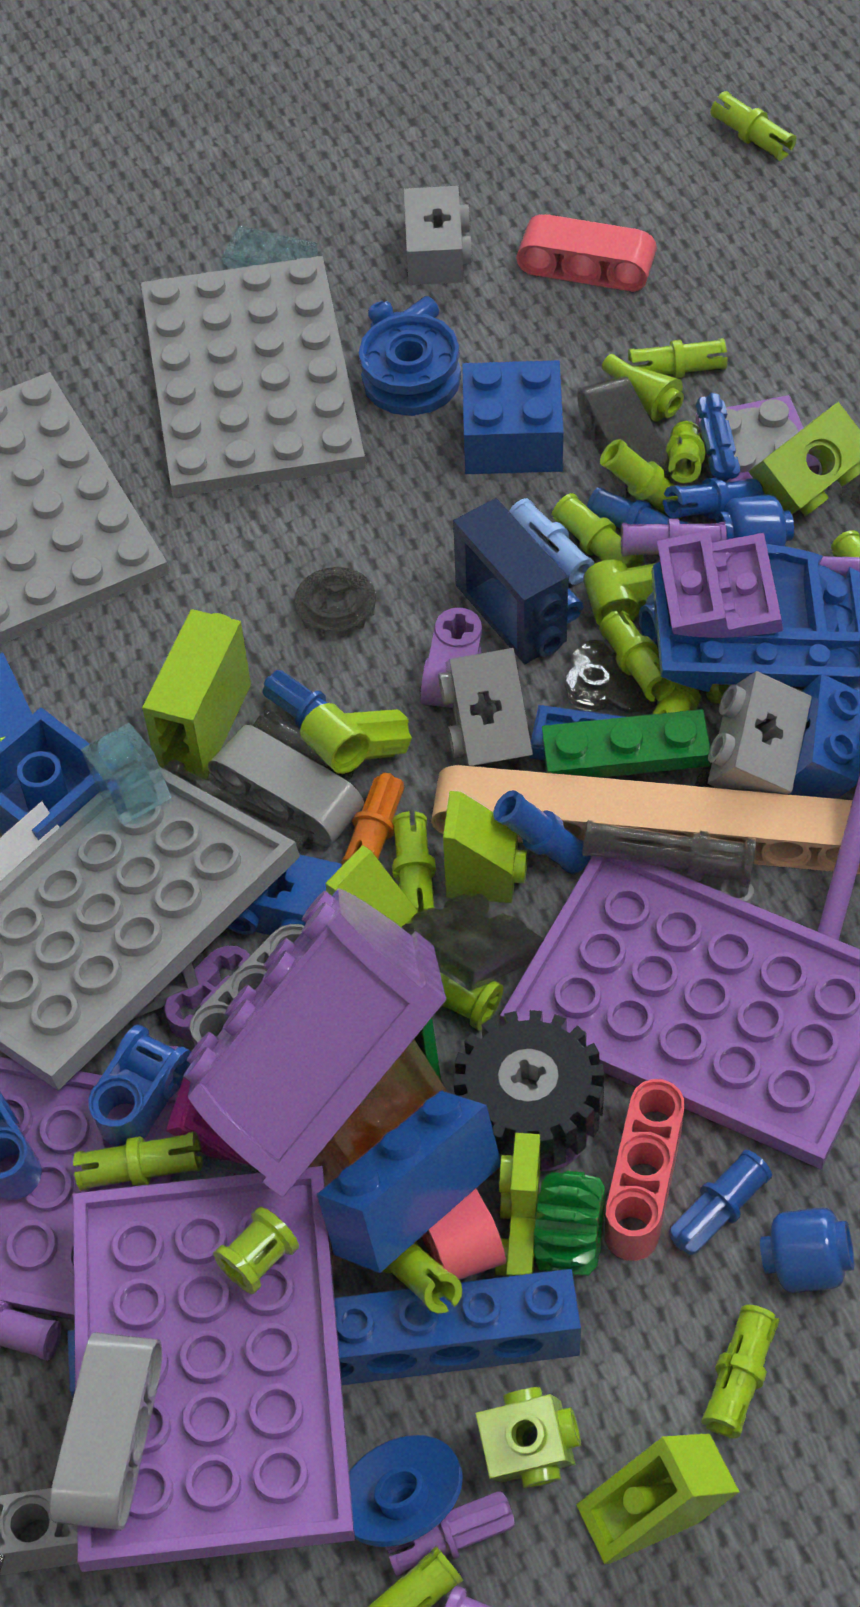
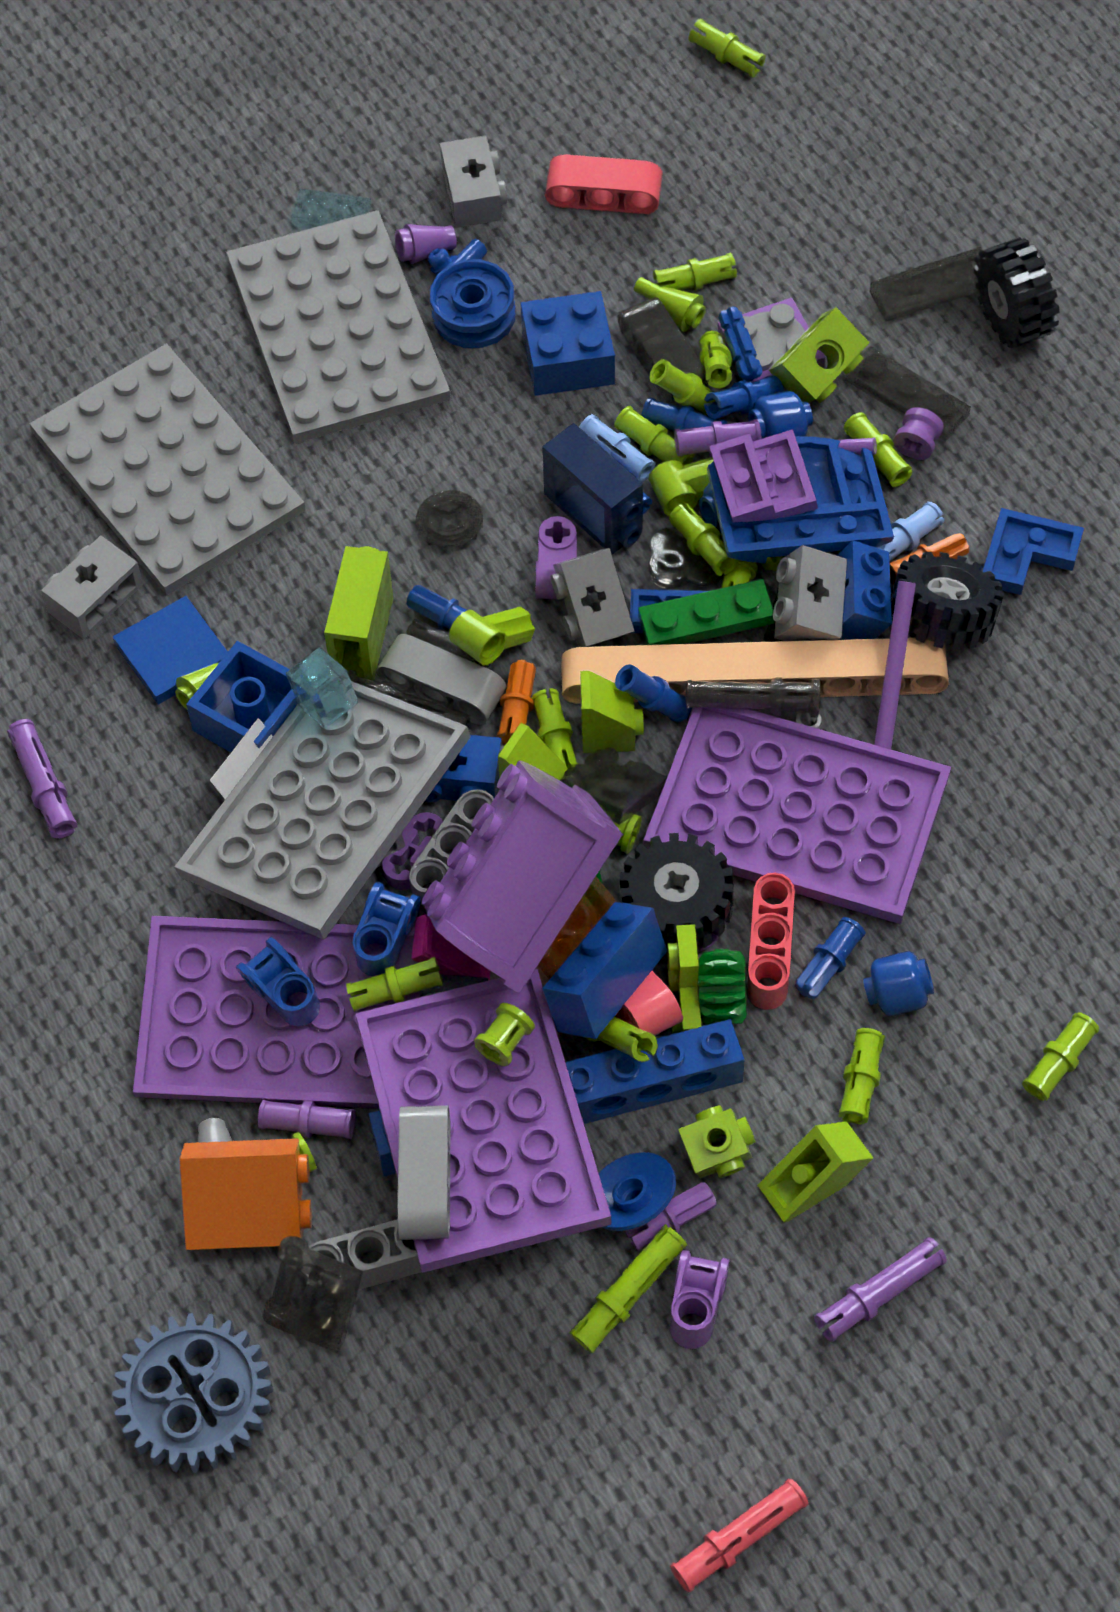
camera: 10 degrees left, 5 degrees up
none -> medium lavender cone [395,224,456,264]

